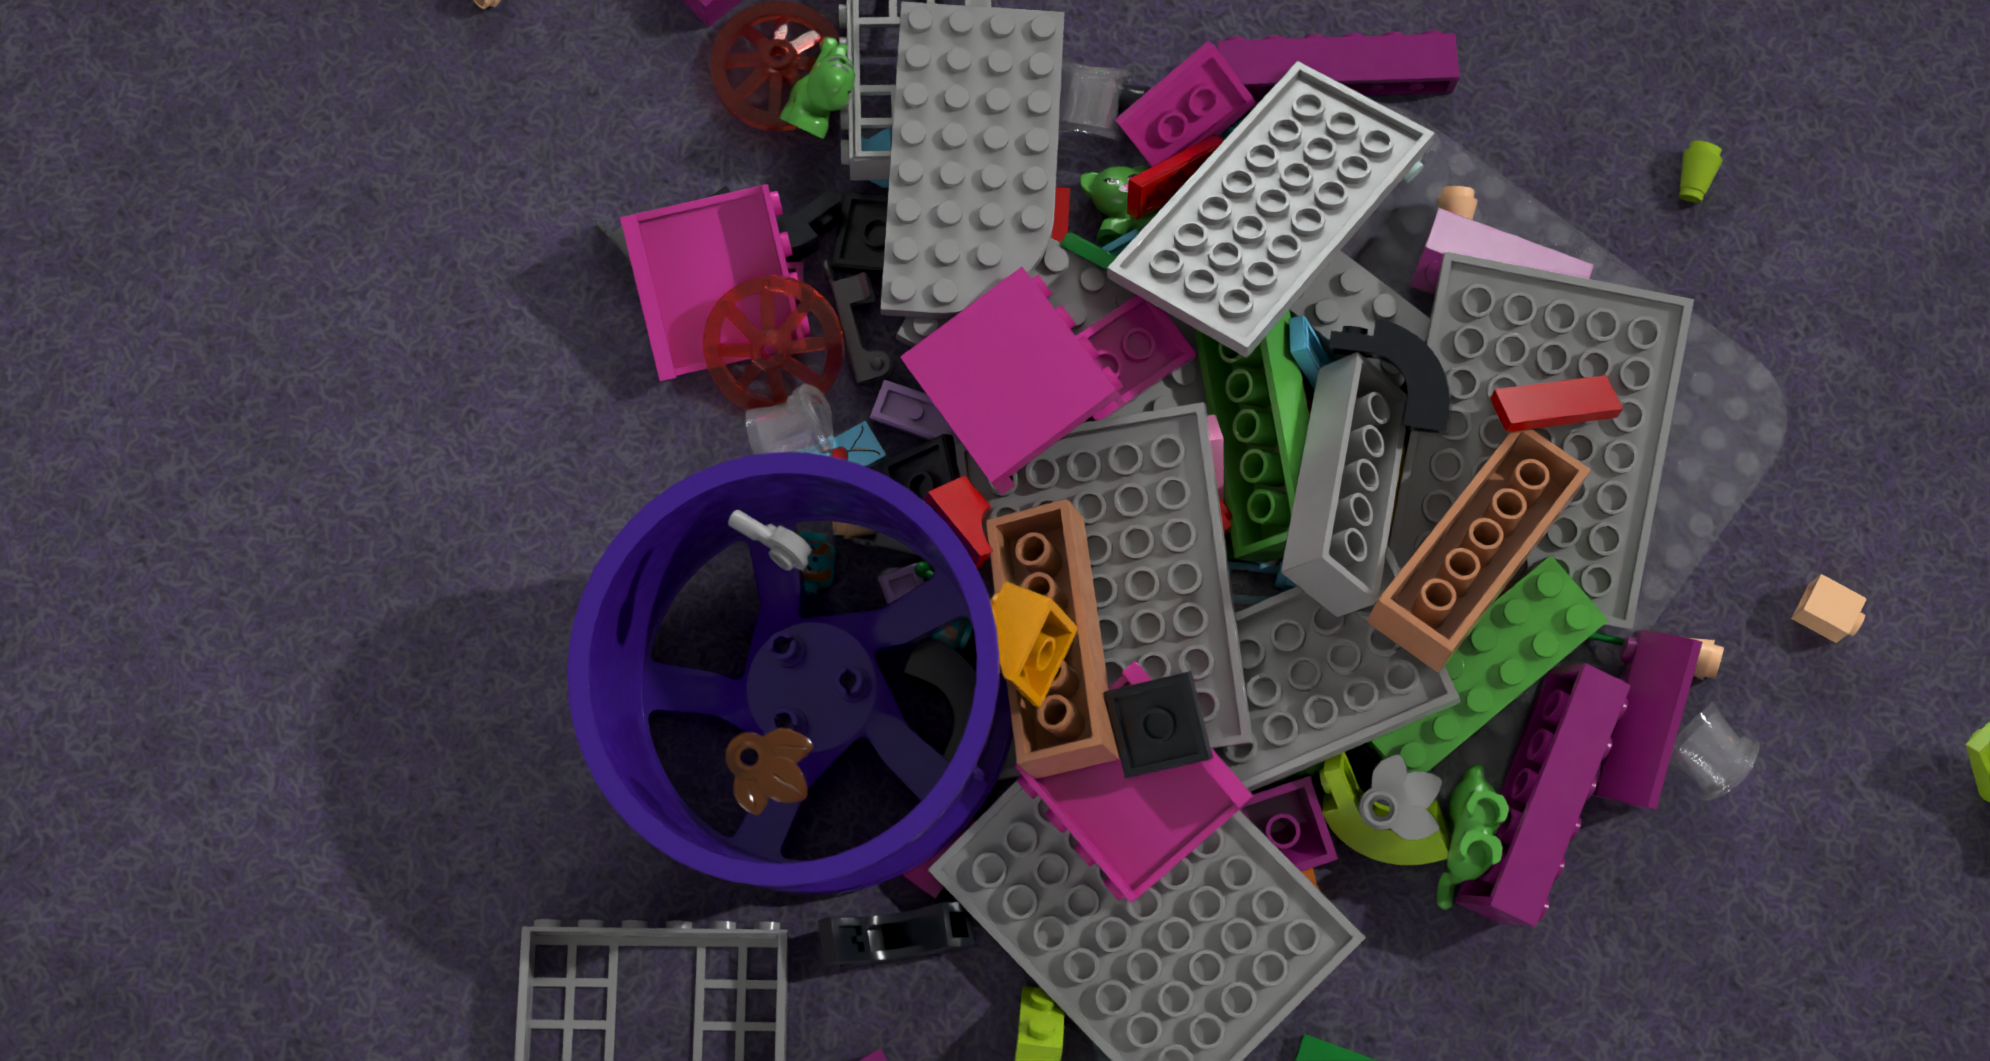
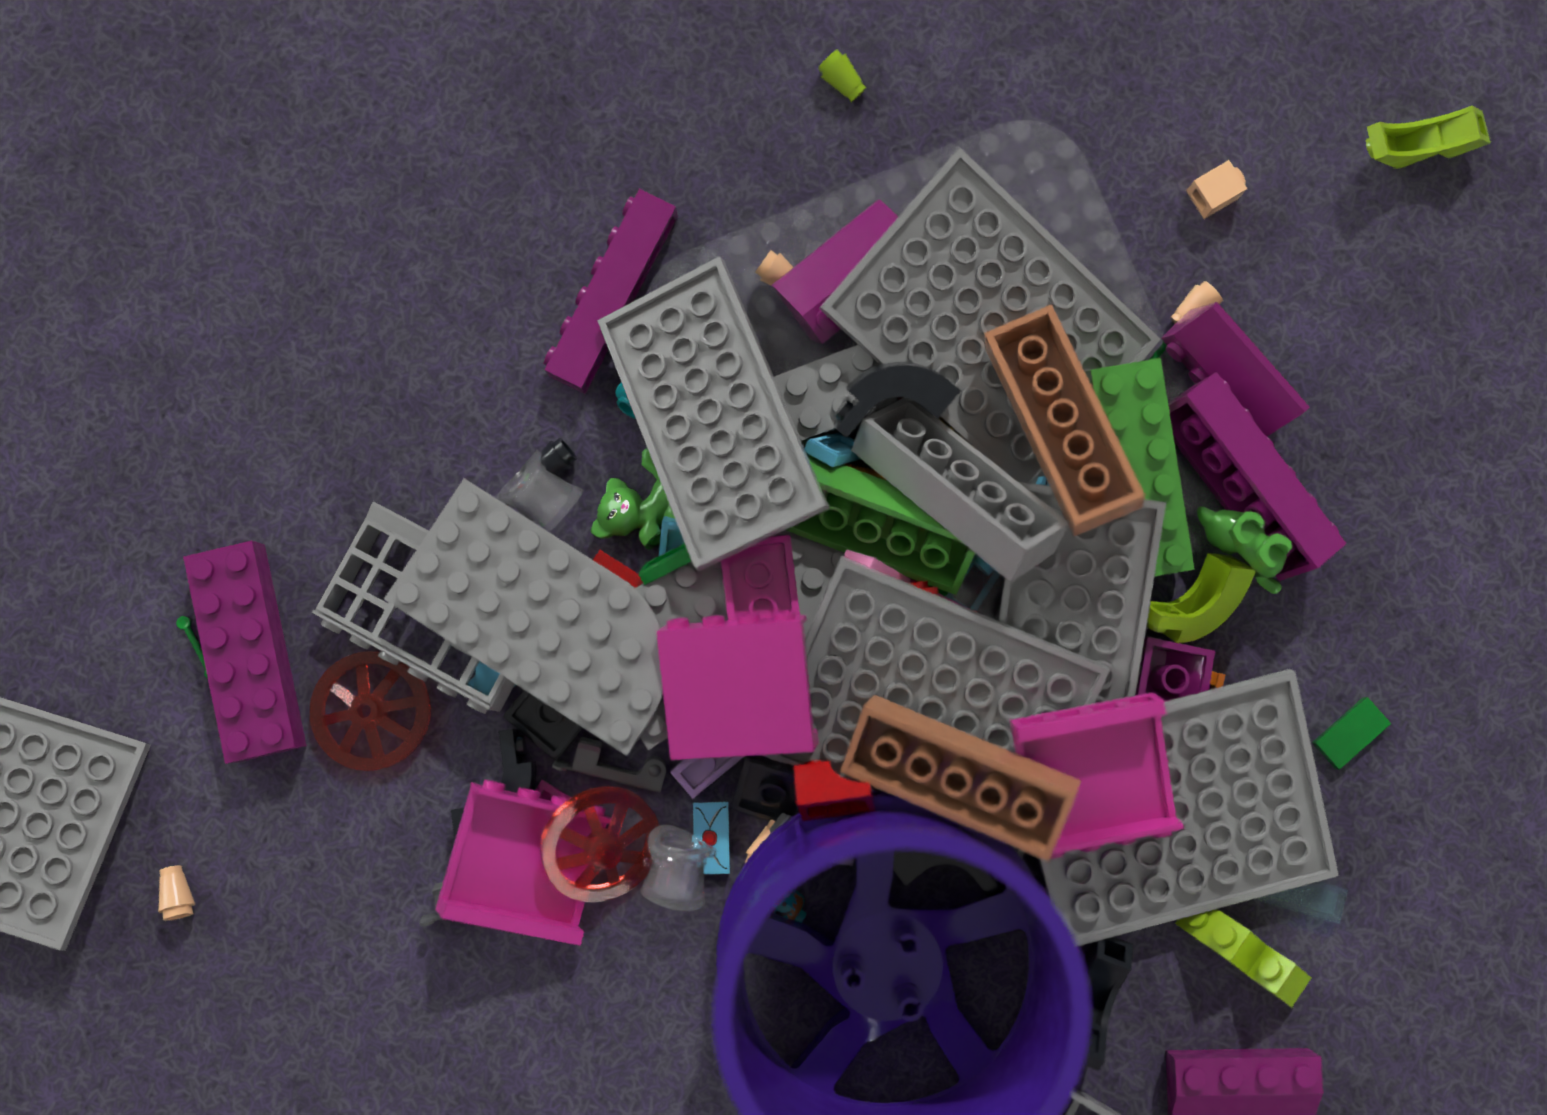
camera: 50 degrees left, 10 degrees up
reddish brown plate [725,728,813,816] -> none
light grey plate [728,510,812,571] -> none
bright green animal [779,37,855,139] -> none
light orange slope [990,581,1078,708] -> none
black tile [1103,671,1213,779] -> none
dark pink plate [1115,41,1257,167] -> none
red tile [1127,135,1224,220] -> none
light grey plate [1359,754,1442,840] -> none
red tile [1490,375,1623,432] -> none
clear hat [1669,701,1761,801] -> none

